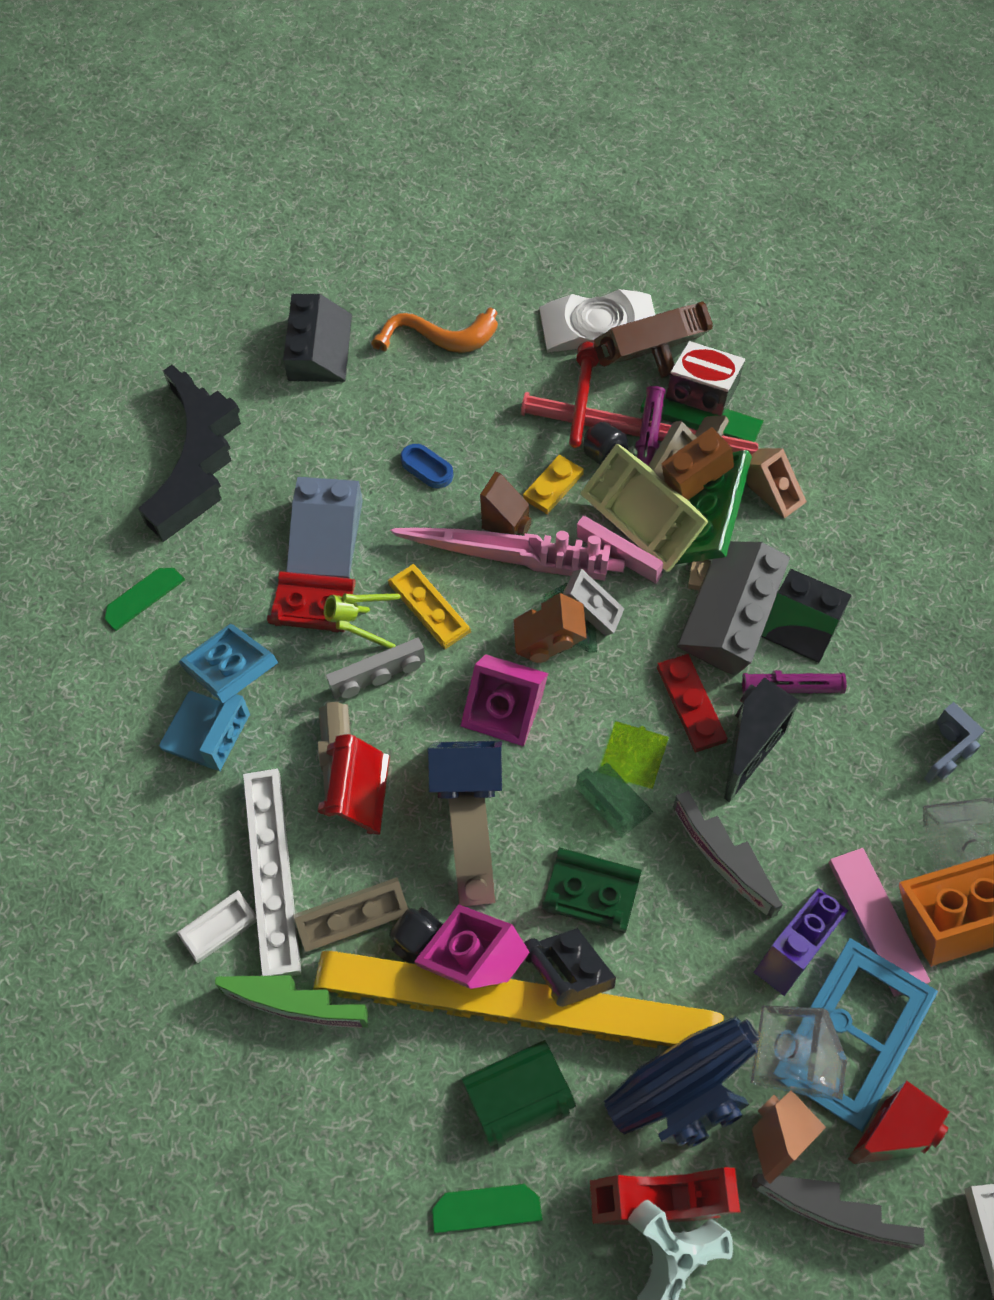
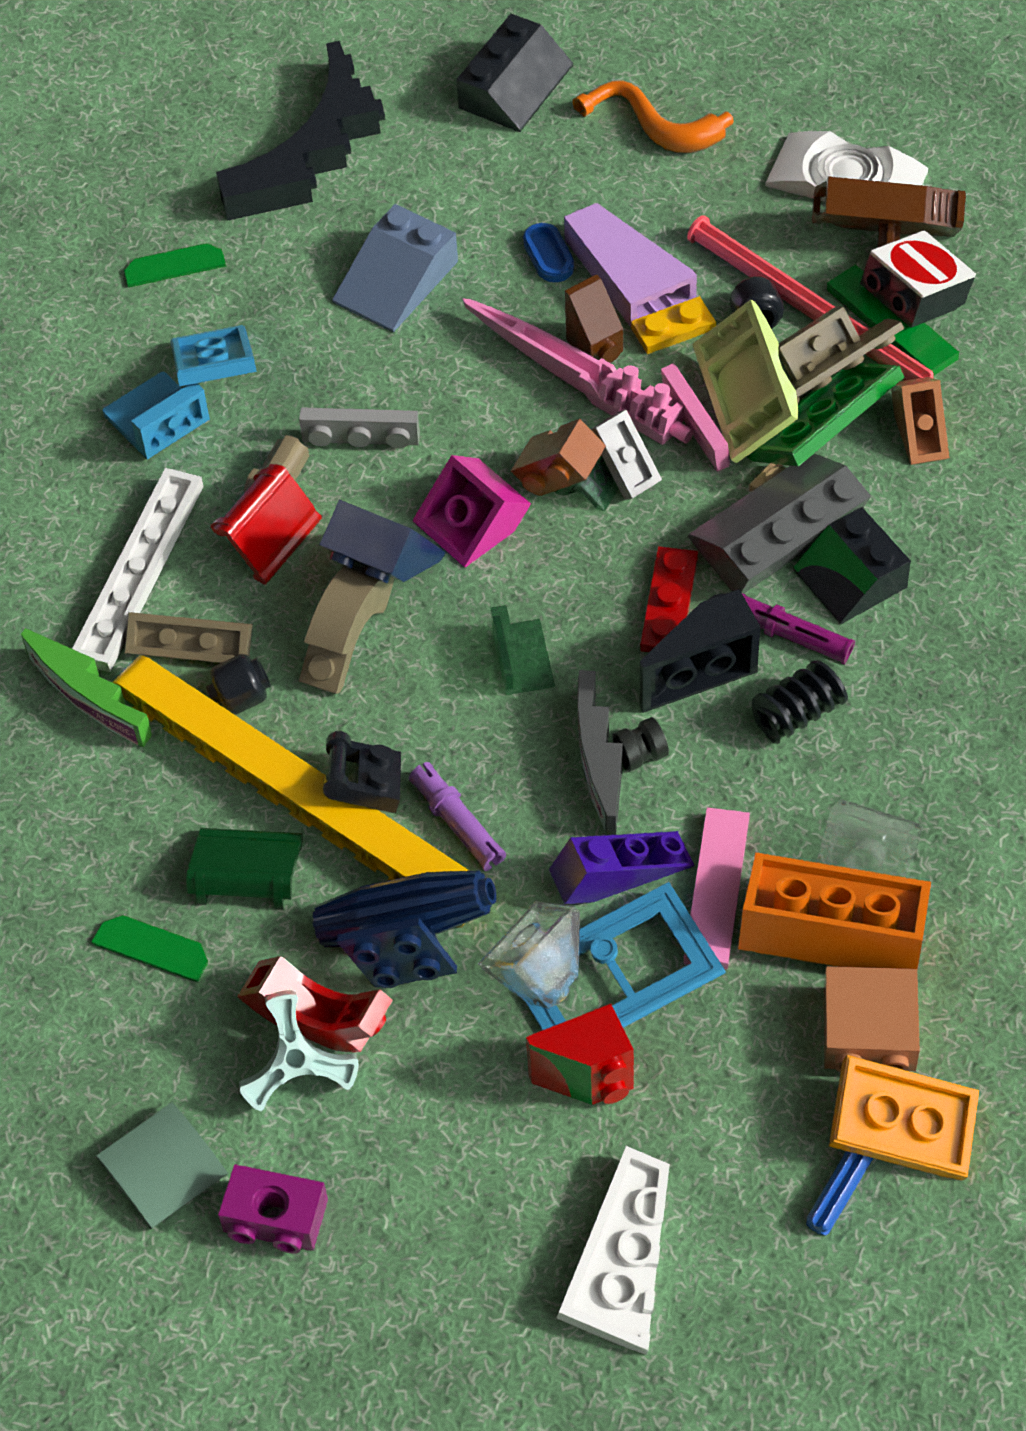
camera: 30 degrees right, 5 degrees down
white tile [177,890,257,964] -> none
red piece [267,571,356,633] -> none
lime plant [324,593,401,649] -> none
yellow tile [388,564,471,649] -> none
dark pink slope [414,904,529,989] -> none
dark green piece [541,847,642,933] -> none
red piece [569,342,599,448] -> none
clear neon green piece [598,721,669,789] -> none
magenta pin [635,386,666,466] -> none
dark orange brick [661,427,734,500] -> none
nougat slope [752,1090,826,1184] -> none
dark grey slope [752,1173,925,1249] -> none
sand blue bracket [924,702,985,783] -> none
none -> medium lavender pin [409,762,506,871]
none -> lavender slope [564,203,697,327]
none -> pearl dark grey wheel [612,717,669,772]
none -> black piece [751,661,848,744]

